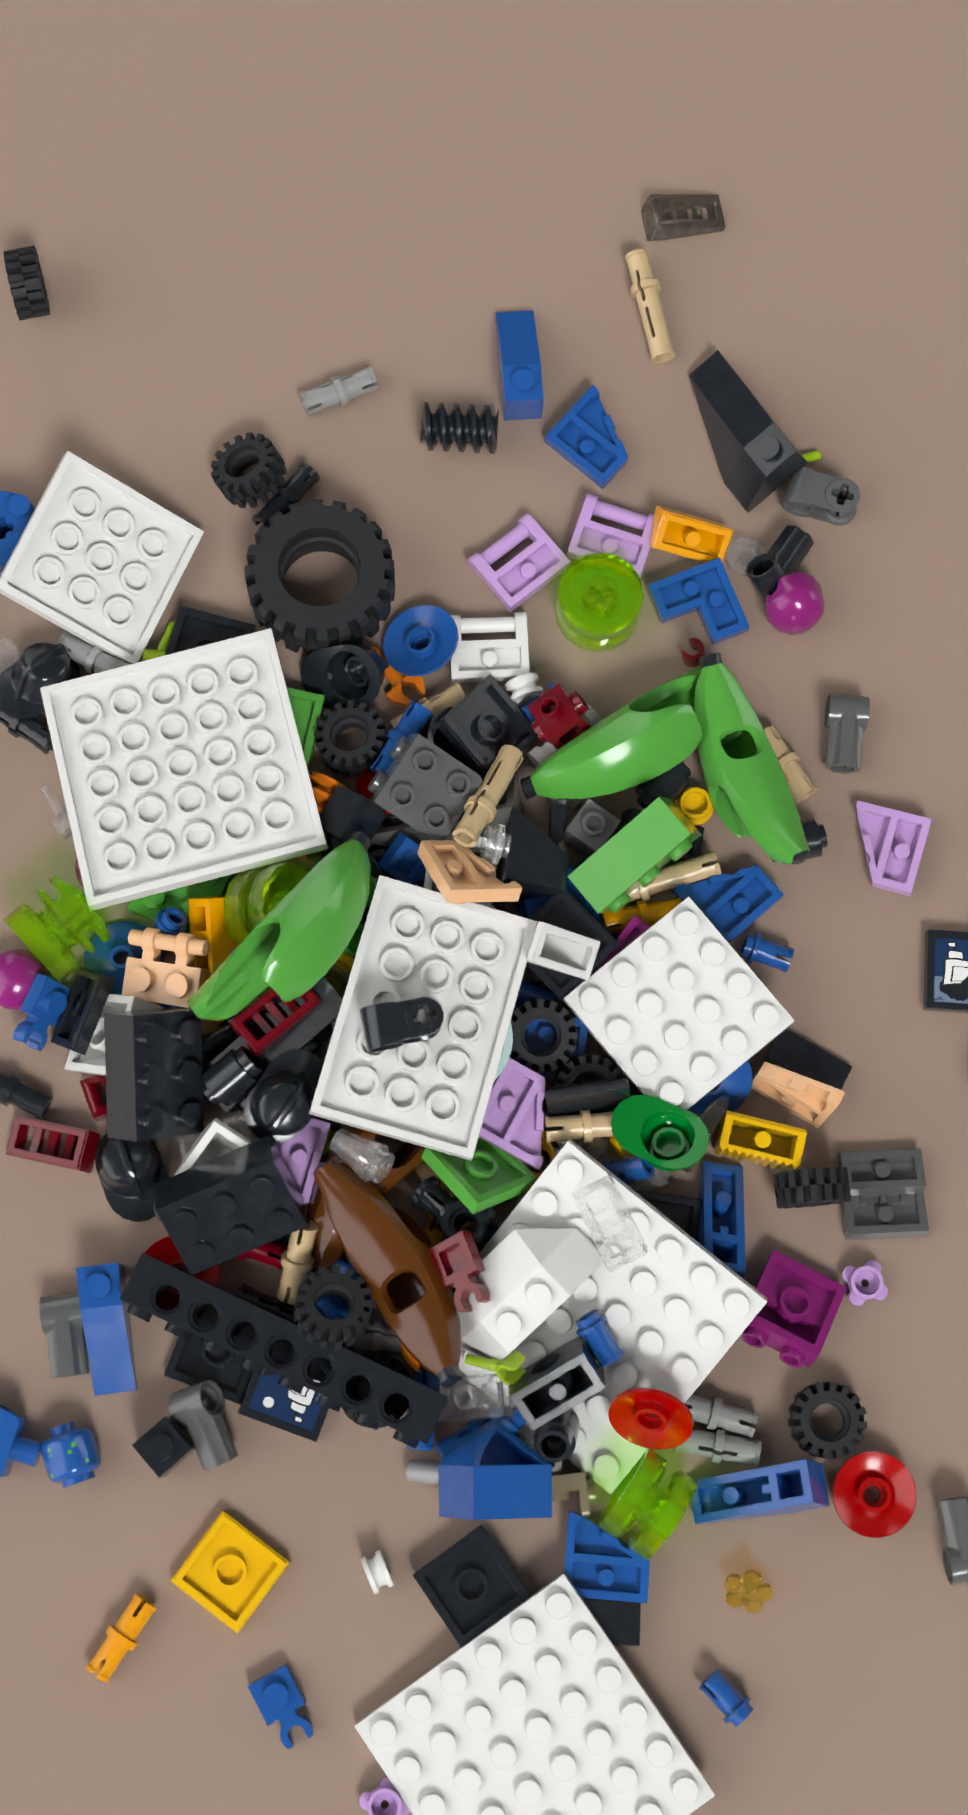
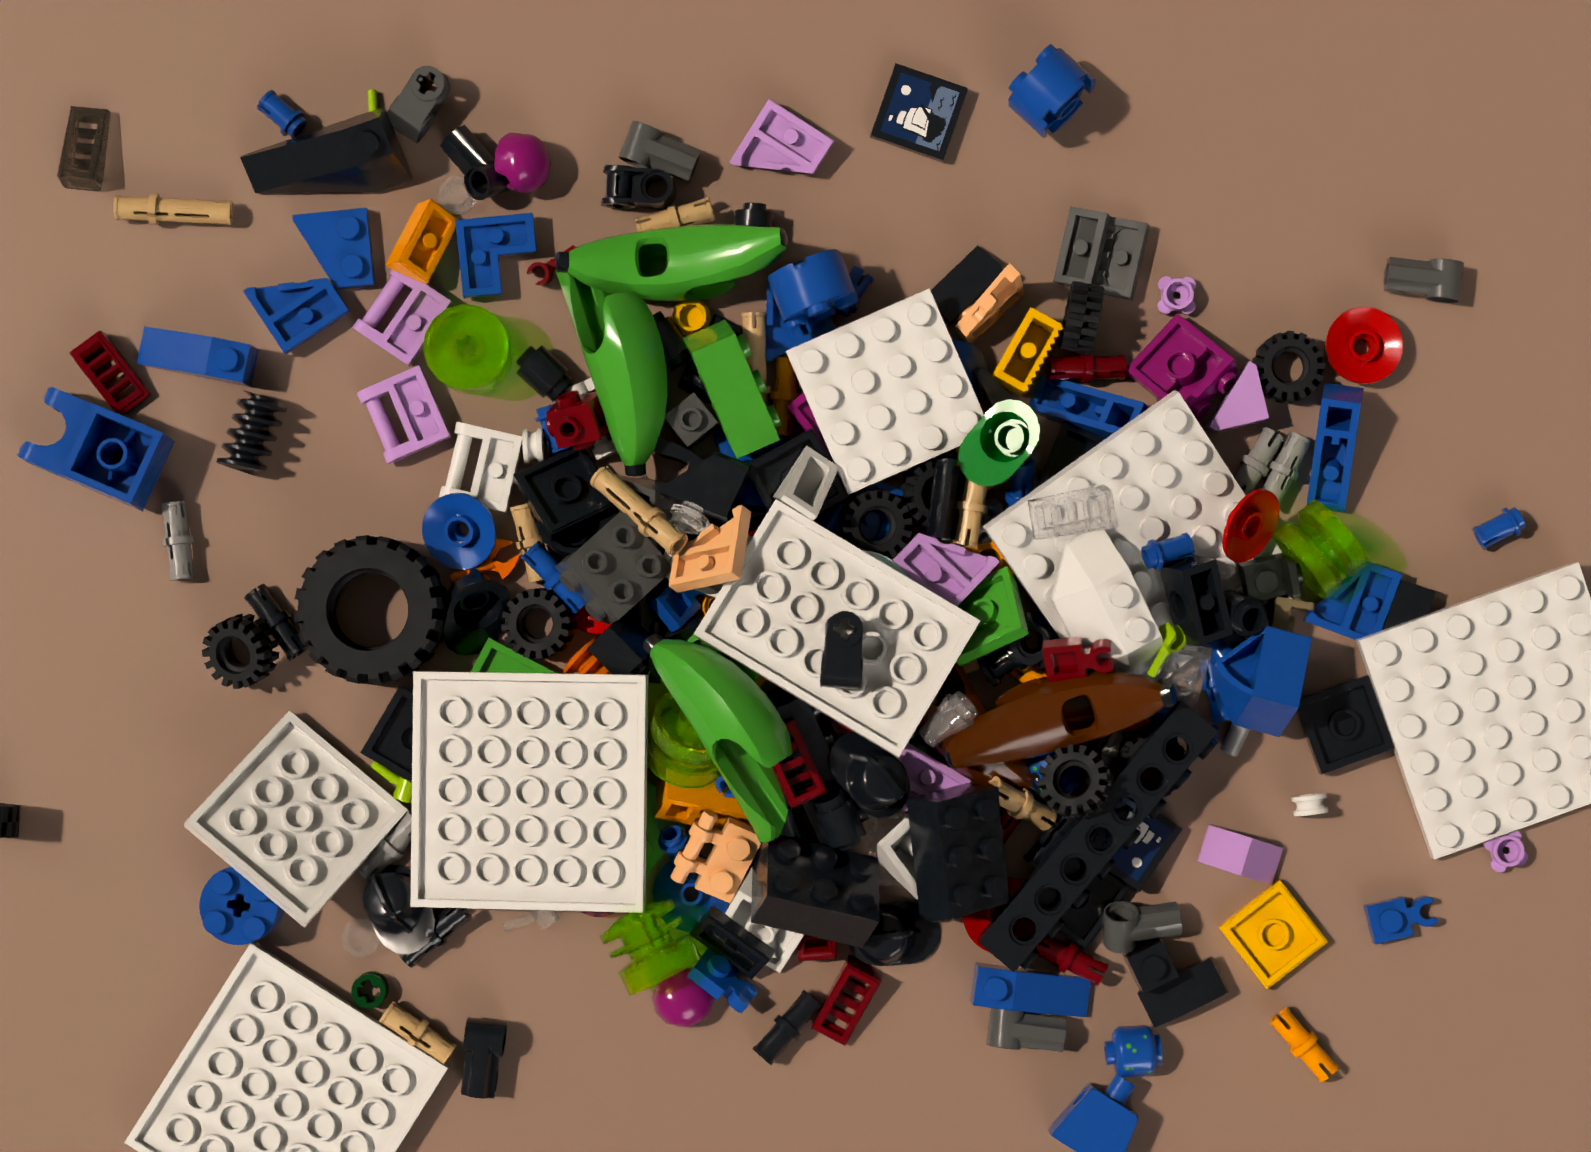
camera: 70 degrees left, 10 degrees up
clear yellow plant [725,1570,773,1613] -> none
none -> blue brick [17,387,175,512]
none -> dark red slope [69,331,151,416]
none -> blue pin [256,90,307,138]
none -> blue wing [292,208,376,290]
none -> black brick [516,345,574,402]
none -> black piece [601,165,677,209]
none -> blue brick [767,249,859,330]
none -> dark red pin [1035,936,1109,986]
none -> dark red pin [1045,354,1127,383]
none -> black slope [1137,956,1229,1028]
none -> lavender slope [1197,824,1283,885]
none -> lavender slope [1204,361,1269,434]
none -> pearl dark grey bracket [1238,553,1303,601]

